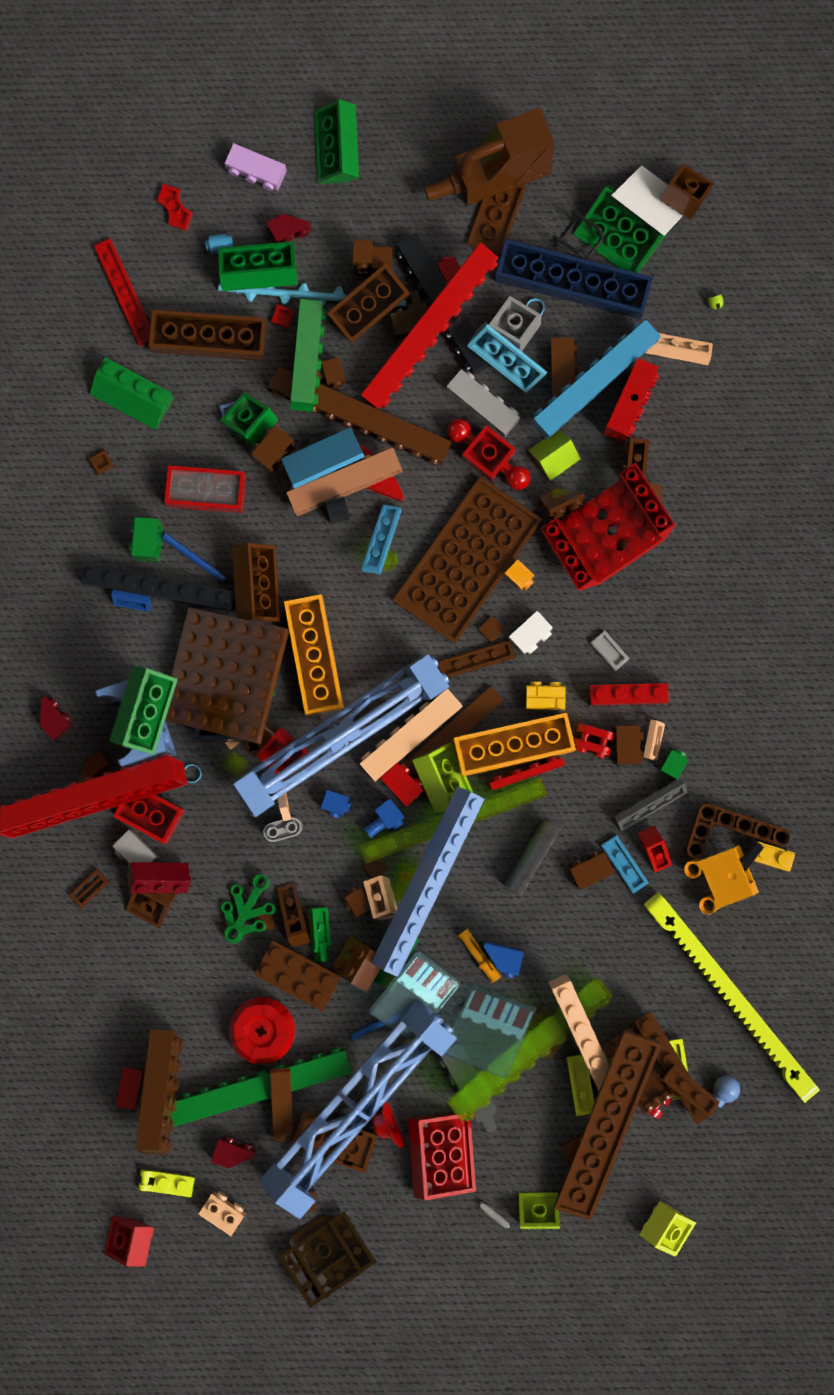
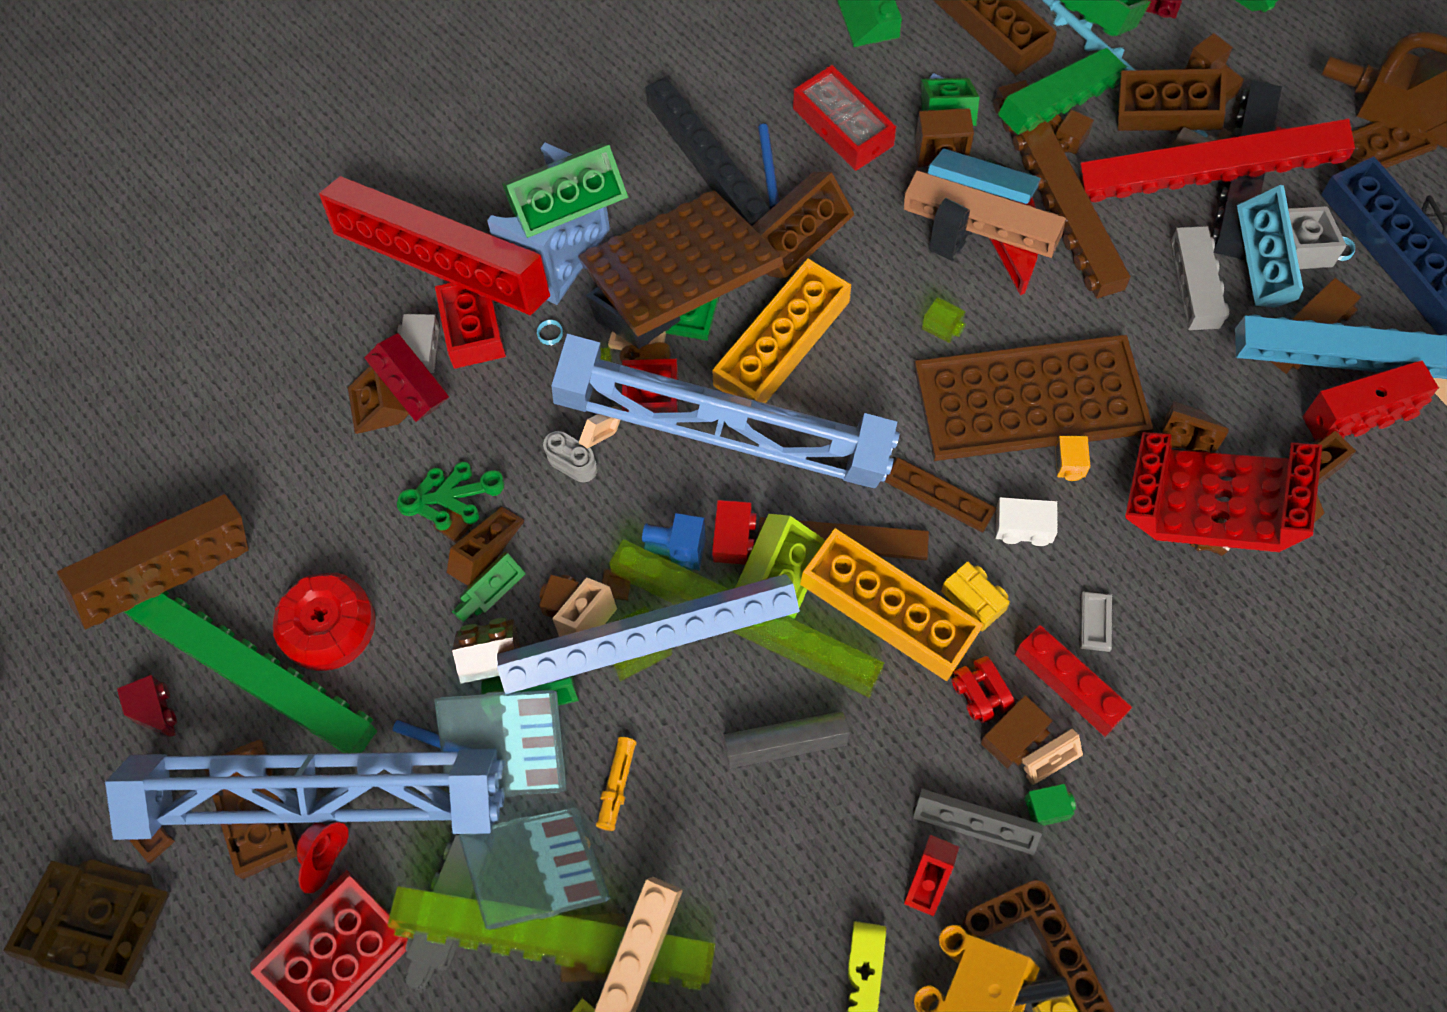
camera: 45 degrees right, 20 degrees down
dark red slope [40,696,73,741] -> none
reddish brown tile [69,868,110,909] -> none
reddish brown tile [89,449,115,476] -> none
blue tile [111,590,152,612] -> none
green brick [129,517,163,563] -> none
neon yellow plate [138,1169,195,1197] -> none
light nougat brick [199,1191,246,1236] -> none
reddish brown brick [254,940,342,1012] -> none
red tile [271,304,295,329] -> none
reddish brown tile [271,1068,293,1142] -> none
blue brick [321,790,352,818] -> none
light nougat brick [360,689,463,782] -> none
dark azure tile [361,504,402,575] -> none
red brick [447,419,531,490] -> none
reddish brown tile [478,616,505,643] -> none
blue slope [483,940,524,978] -> none
red plate [489,756,565,791] -> none
lime slope [528,429,581,481] -> none
reddish brown brick [569,850,615,890] -> none
dark azure tile [600,835,649,893] -> none

